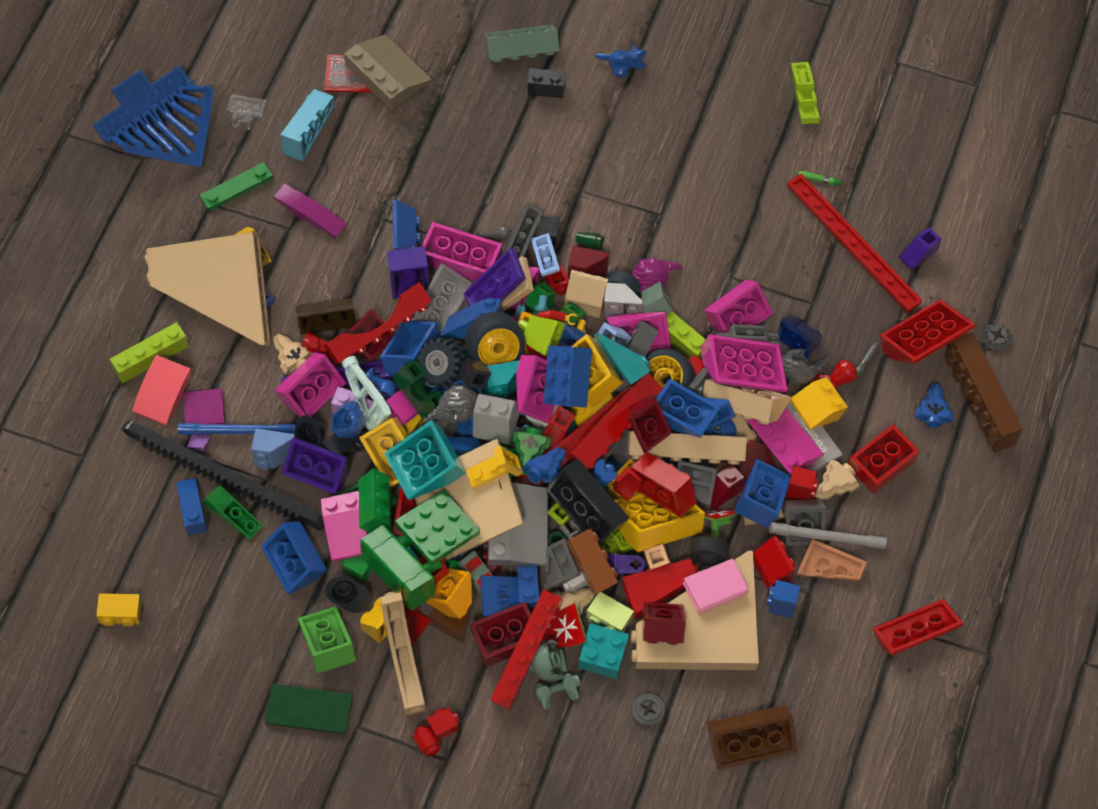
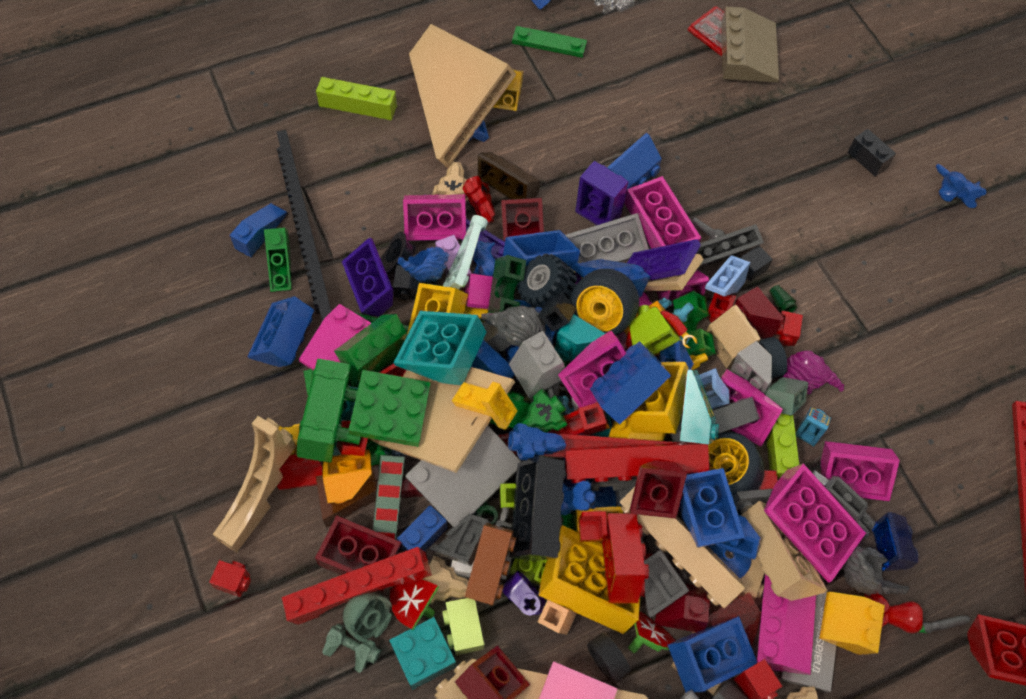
camera: 45 degrees right, 0 degrees up
yellow brick [97,594,142,626] -> none
coral slope [132,355,193,426] -> none
blue piece [178,423,296,435] -> none
magenta tile [183,388,225,424] -> none
medium lavender slope [187,434,212,454] -> none
medium blue slope [251,428,295,469] -> none
dark green tile [265,683,353,735] -> none
magenta slope [273,184,347,239] -> none
medium azure wedge [280,89,335,161] -> none
bright green slope [298,606,356,674] -> none
red arch [323,282,432,365] -> none
black piece [325,575,371,613] -> none
red brick [412,725,441,758] -> none
blue piece [480,576,519,616] -> none
sand green slope [483,25,560,62] -> none
red slope [622,558,699,620] -> none
none -> red brick [776,311,803,346]
none -> dark azure slope [795,407,831,447]

